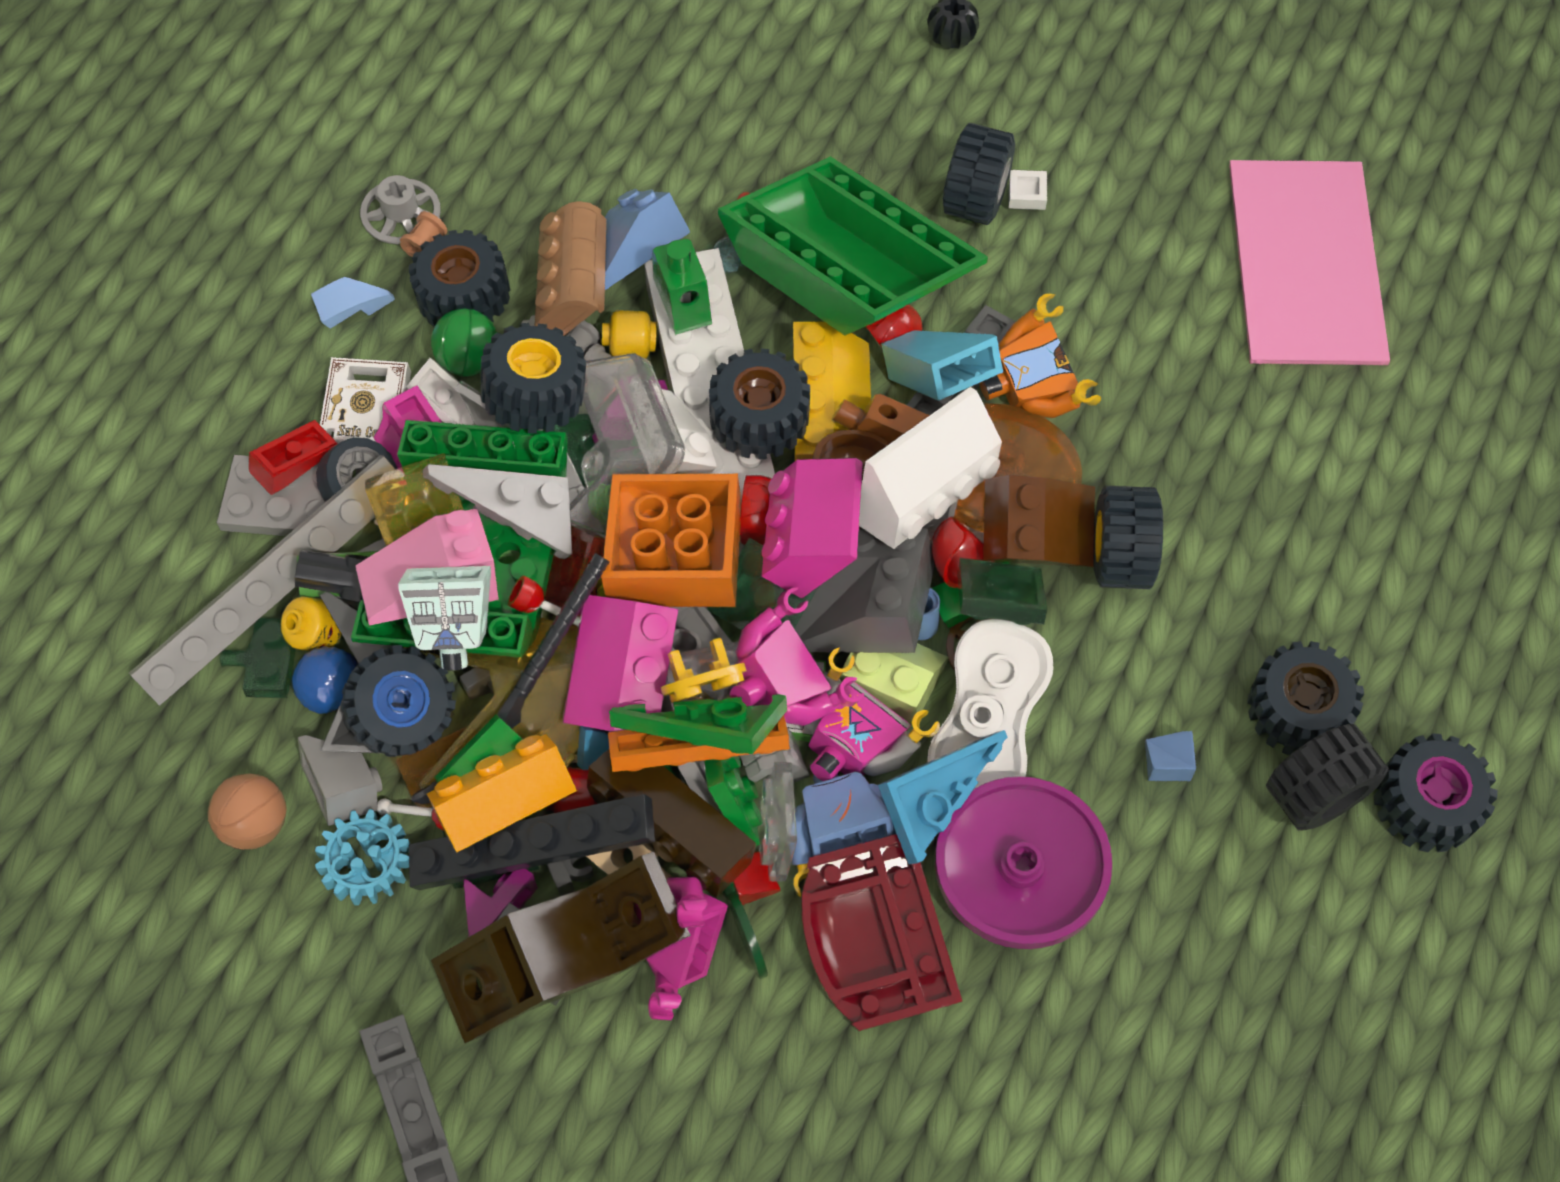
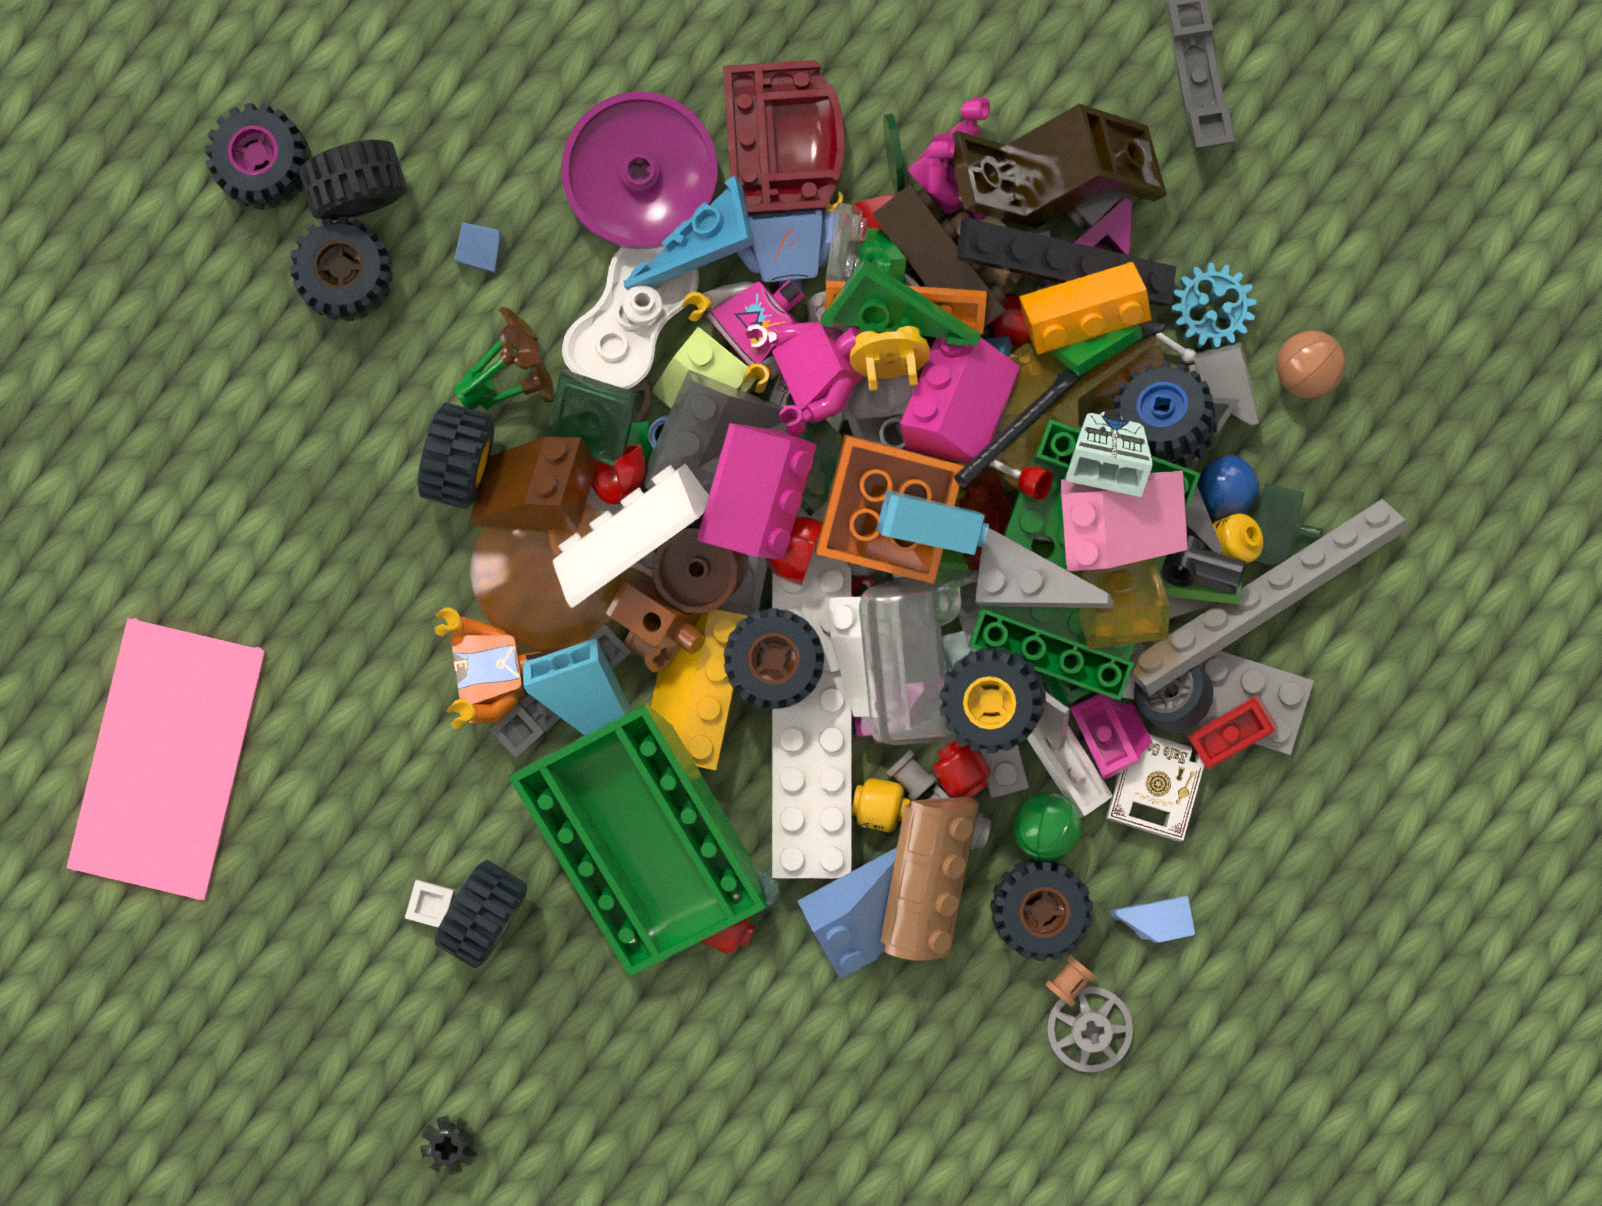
camera: 170 degrees left, 25 degrees up
green torso [652,239,712,335] -> none
none -> plant [454,306,556,410]
none -> medium azure slope [877,490,989,555]

